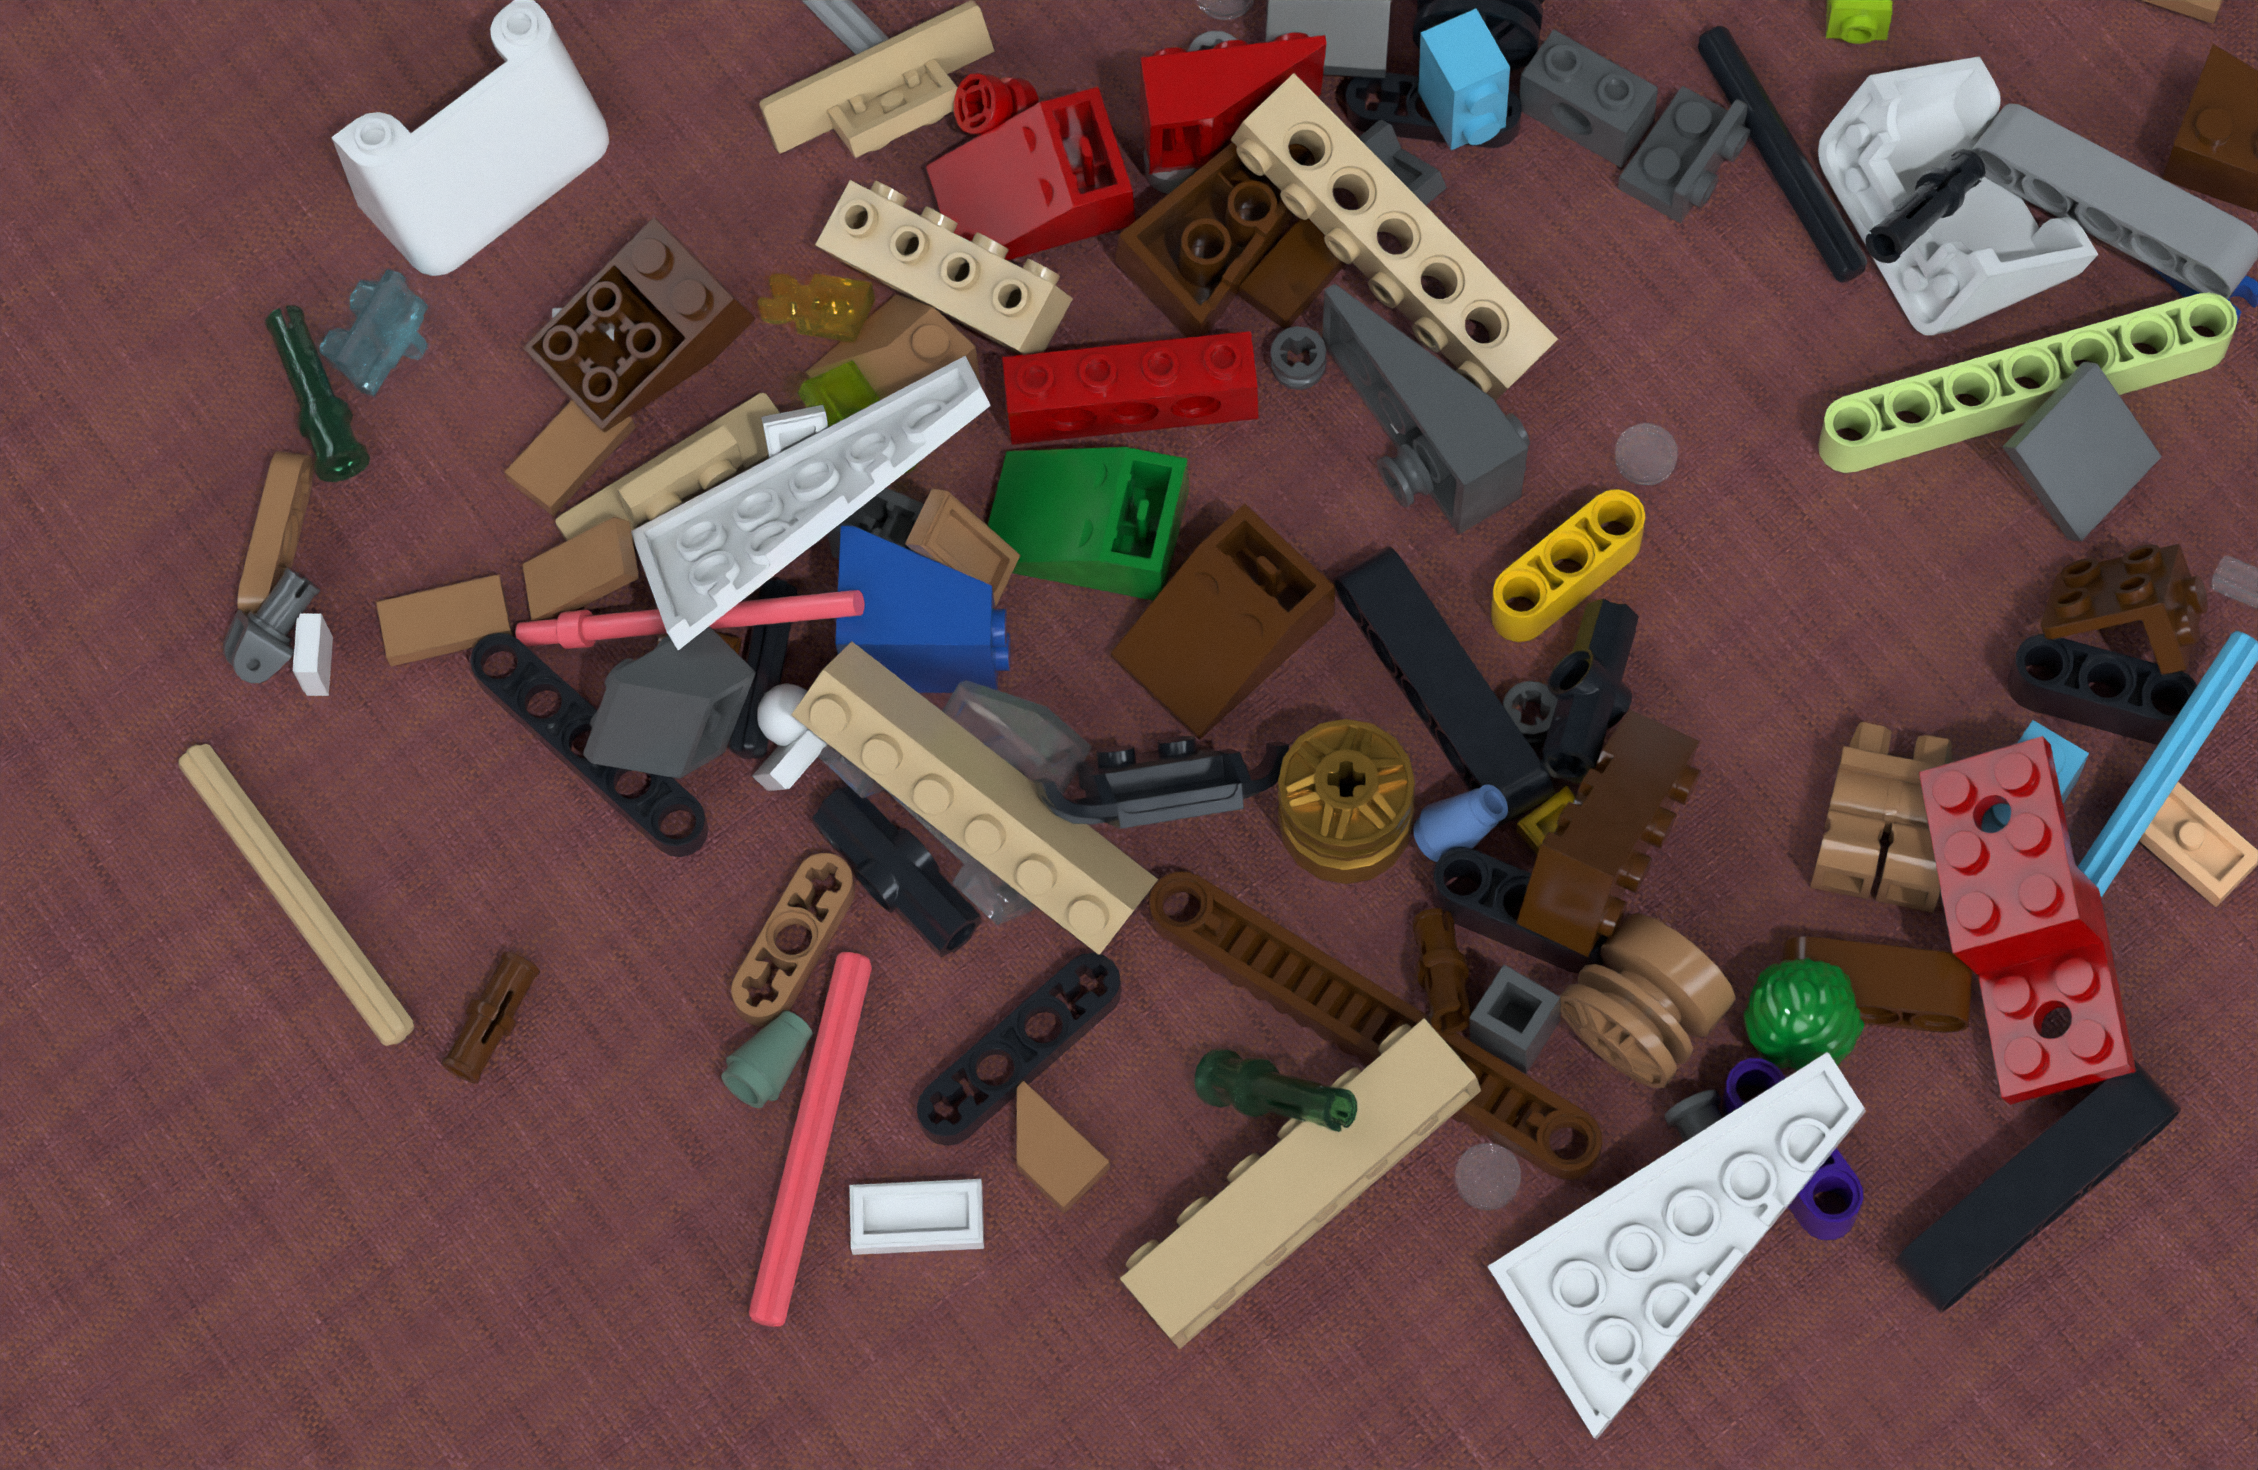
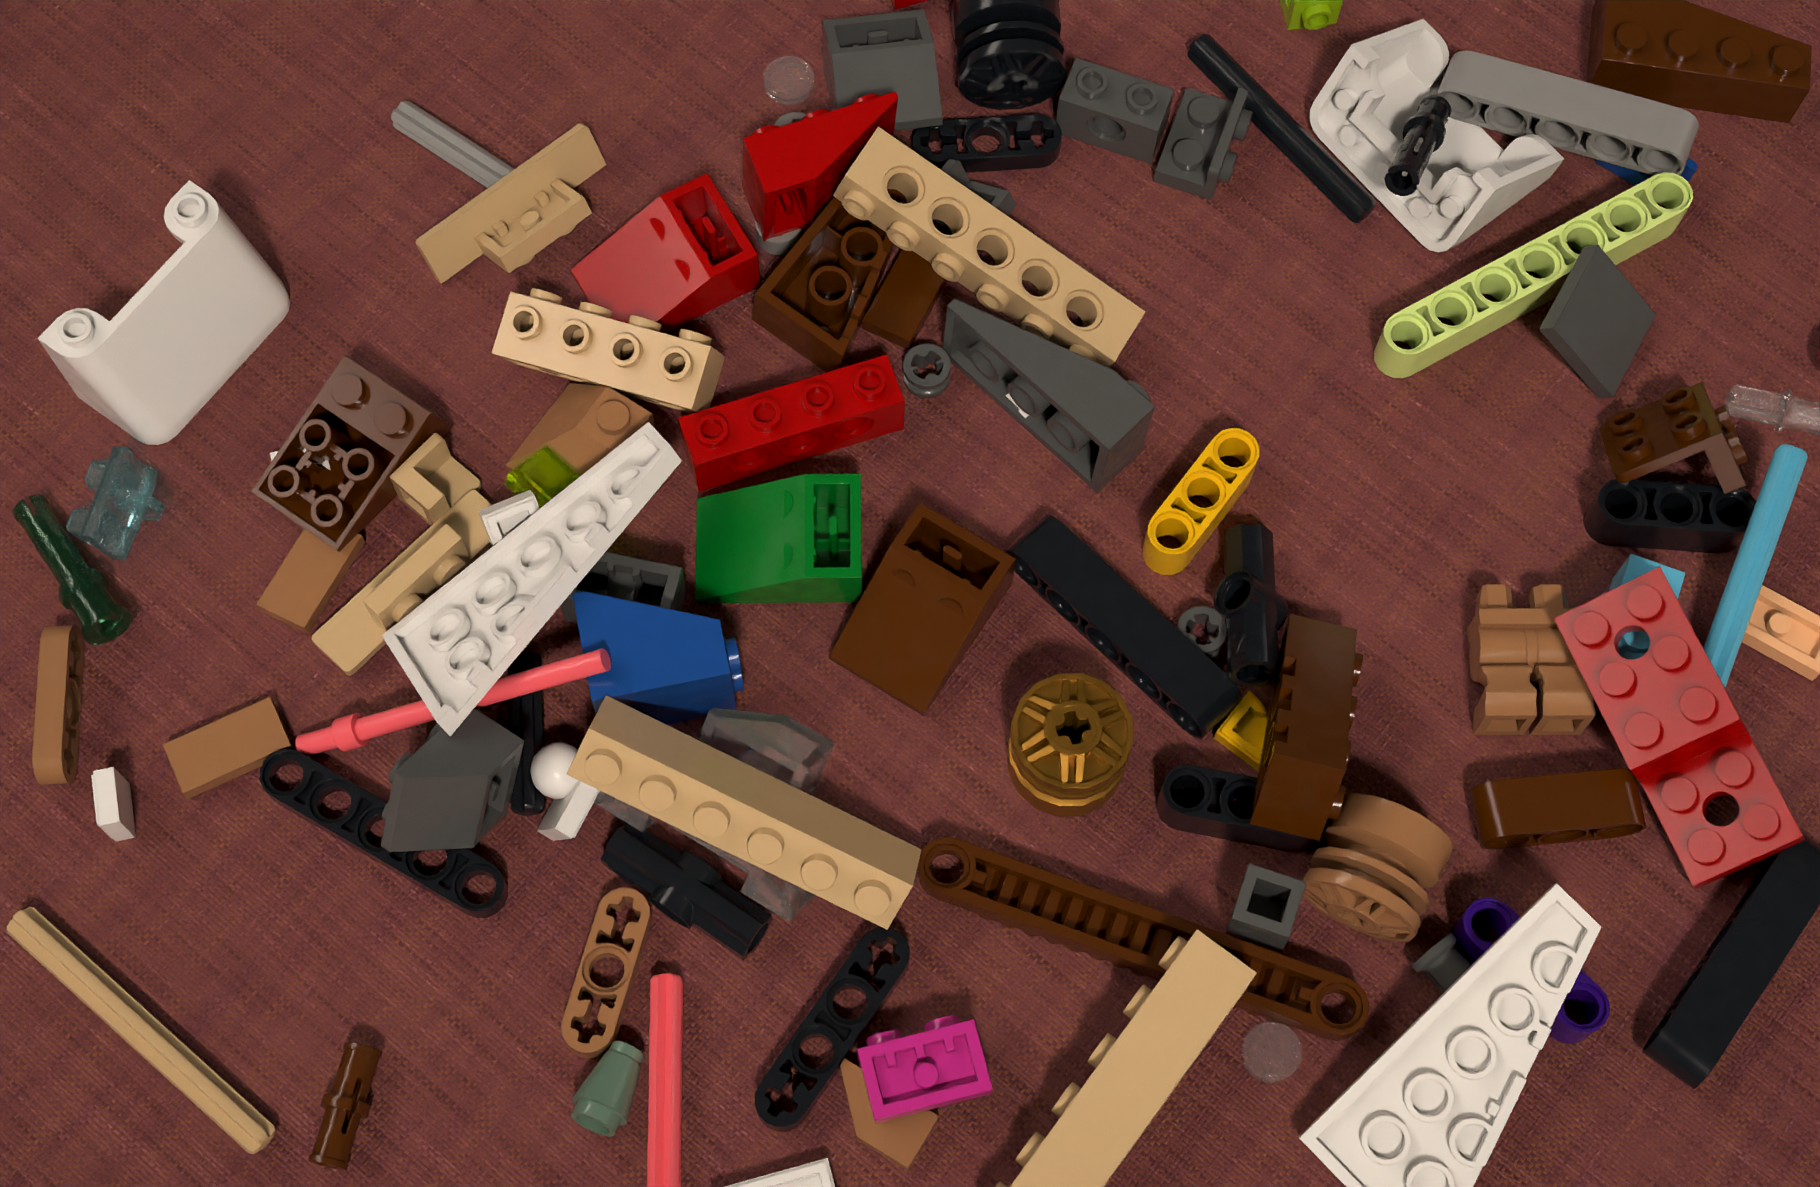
camera: 20 degrees left, 0 degrees up
dark grey piece [223,567,321,683] -> none
medium nougat tile [522,517,639,621] -> none
clear yellow plate [757,273,876,343] -> none
medium nougat tile [905,489,1020,608] -> none
red wheel [954,73,1039,135] -> none
black plate [1034,736,1289,829] -> none
clear green pin [1194,1048,1358,1132] -> none
dark grey bush [1377,443,1434,507] -> none
reddish brown pin [1412,908,1472,1034] -> none
medium blue cone [1414,784,1508,862] -> none
medium azure brick [1418,8,1510,151] -> none
clear piece [1615,423,1678,485] -> none
green hair [1743,957,1864,1072] -> none
none -> tan panel [389,433,482,526]
none -> dark pink bracket [857,1015,993,1124]

